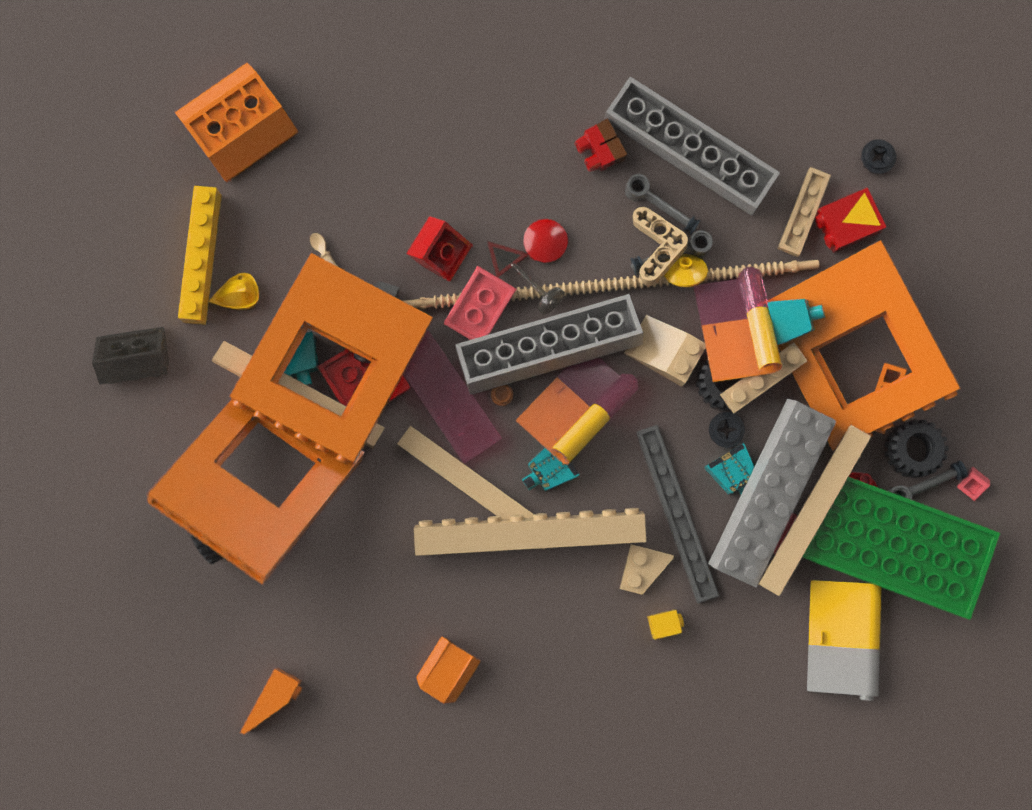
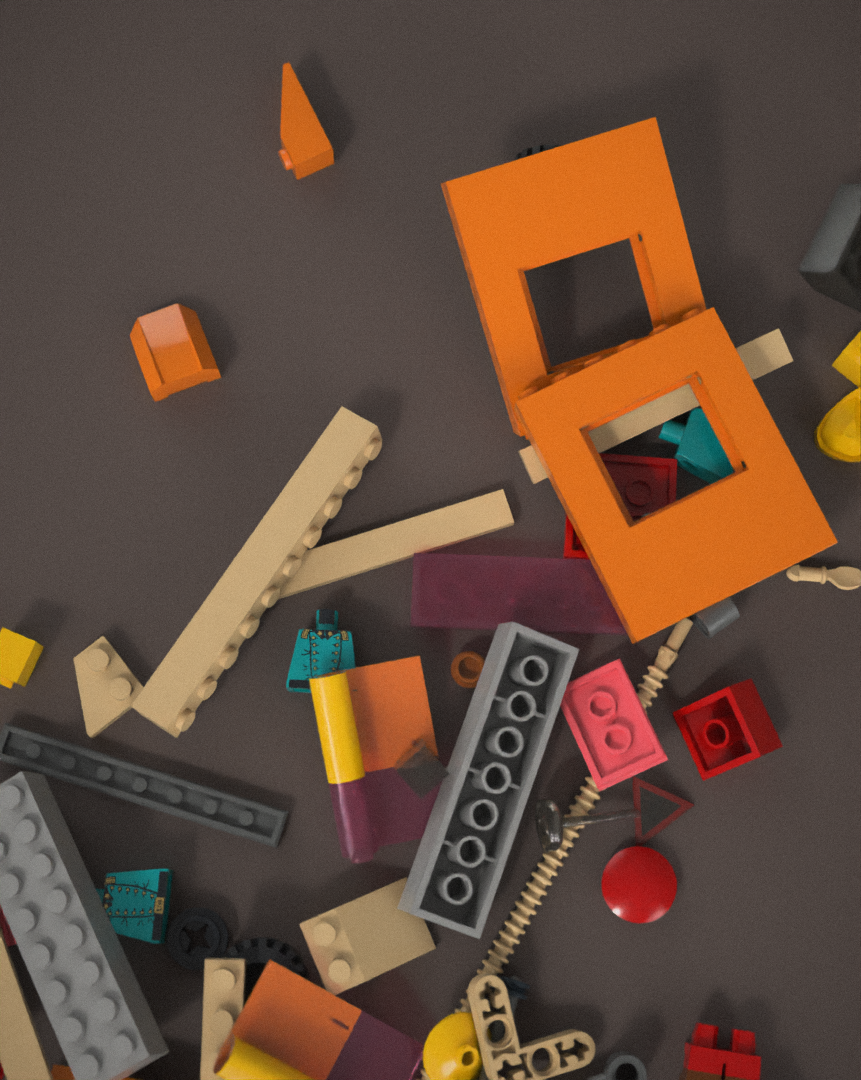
camera: 130 degrees right, 5 degrees down
none -> clear smoke brick [394,739,450,799]

